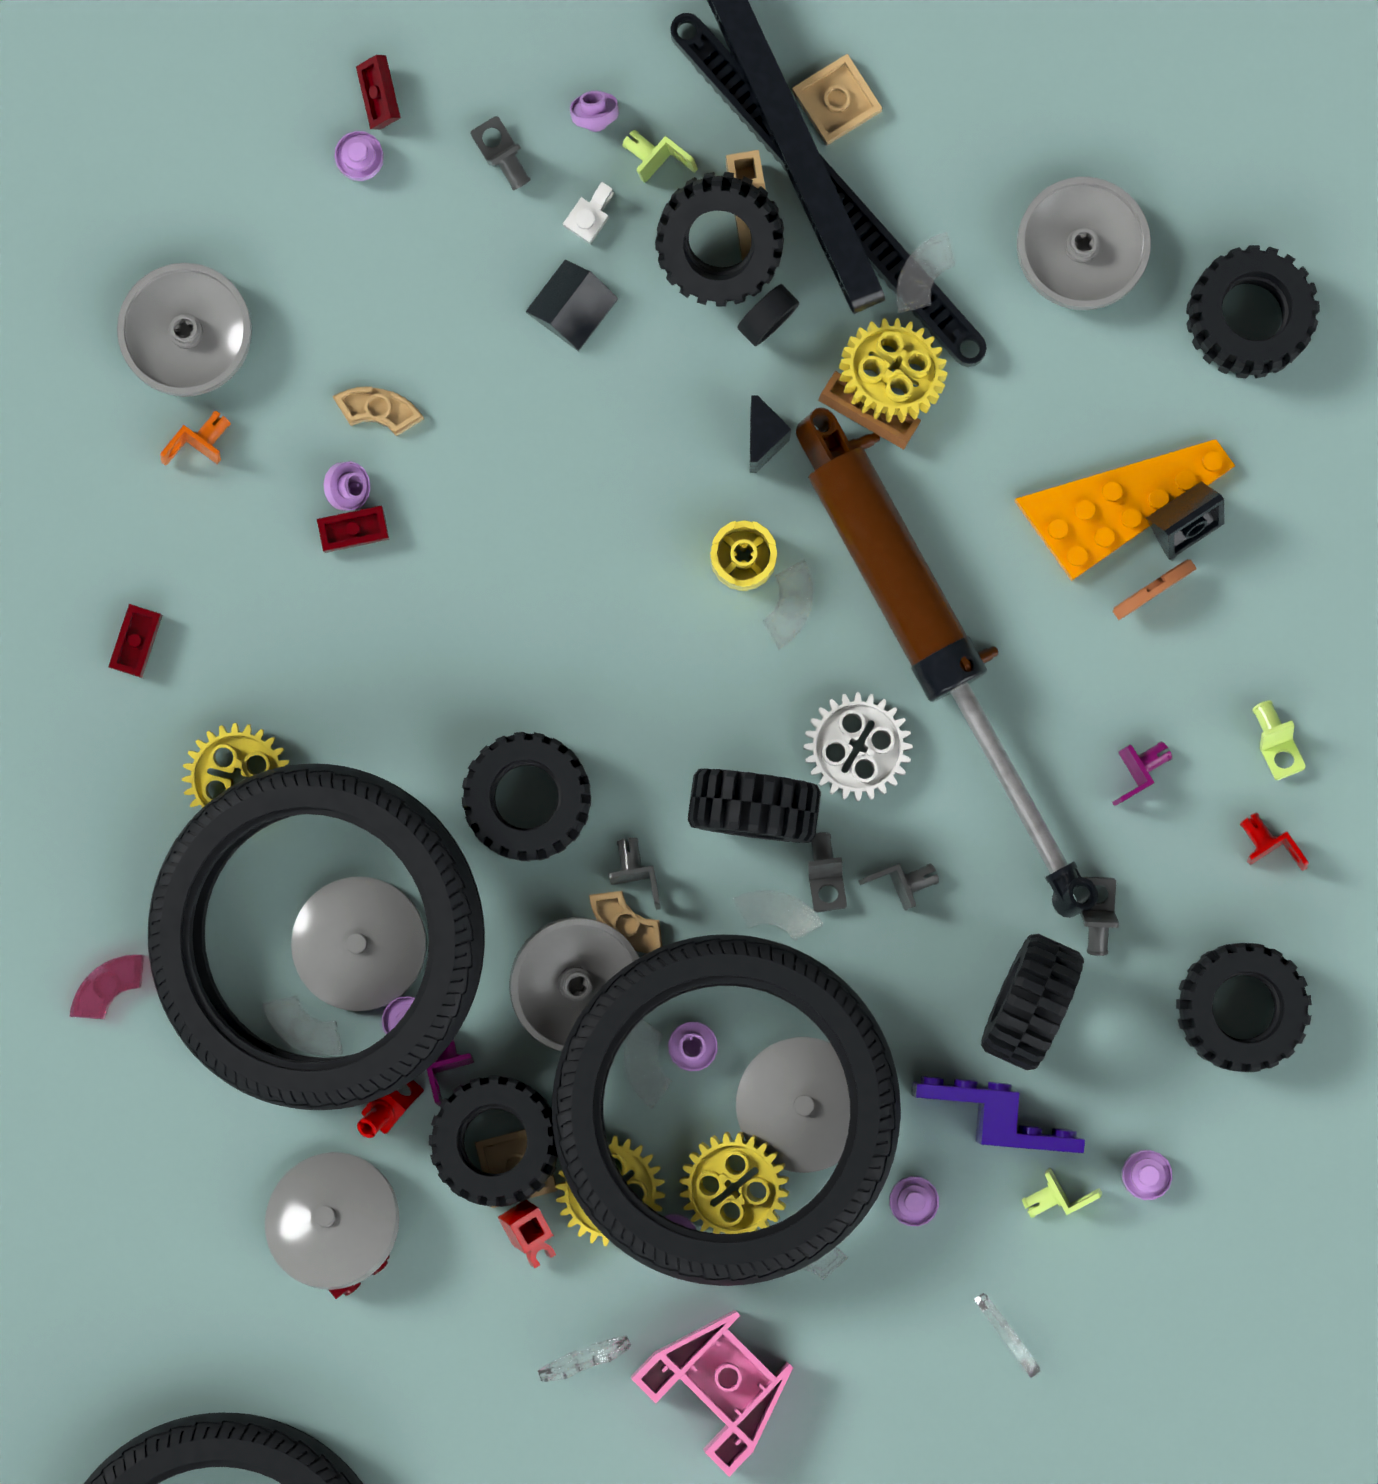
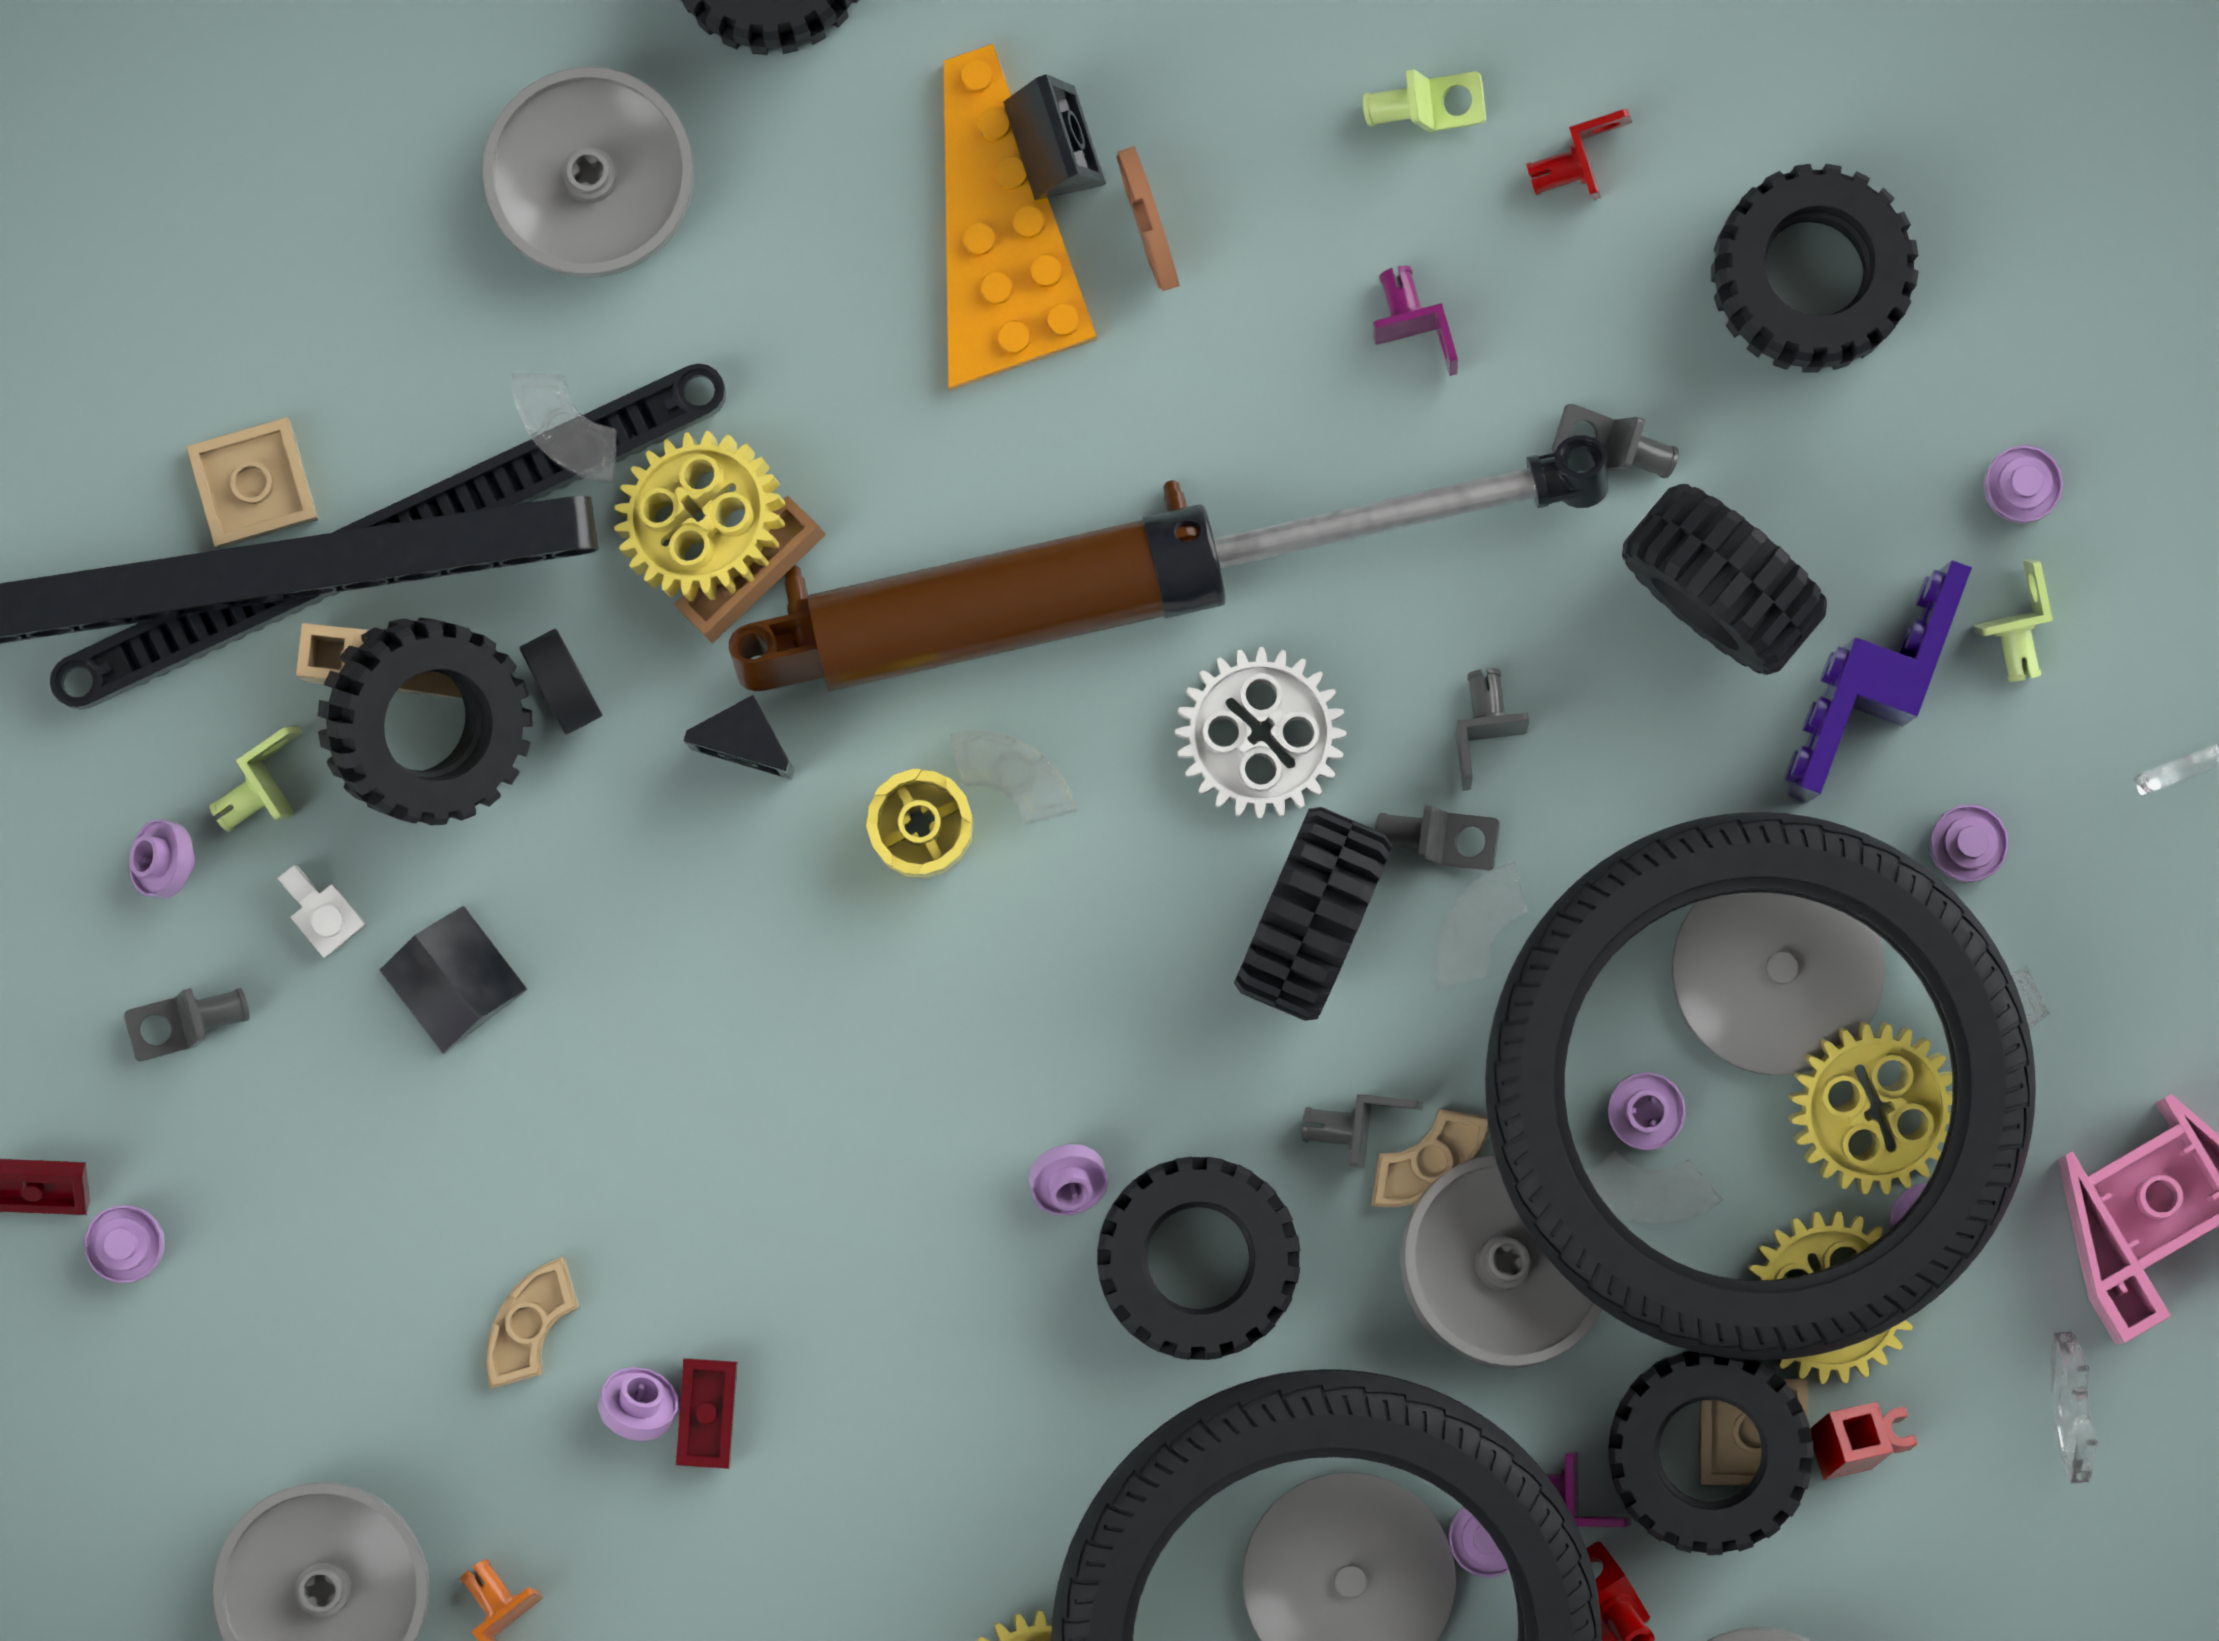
camera: 80 degrees left, 0 degrees up
none -> lavender plate [1028,1144,1108,1215]

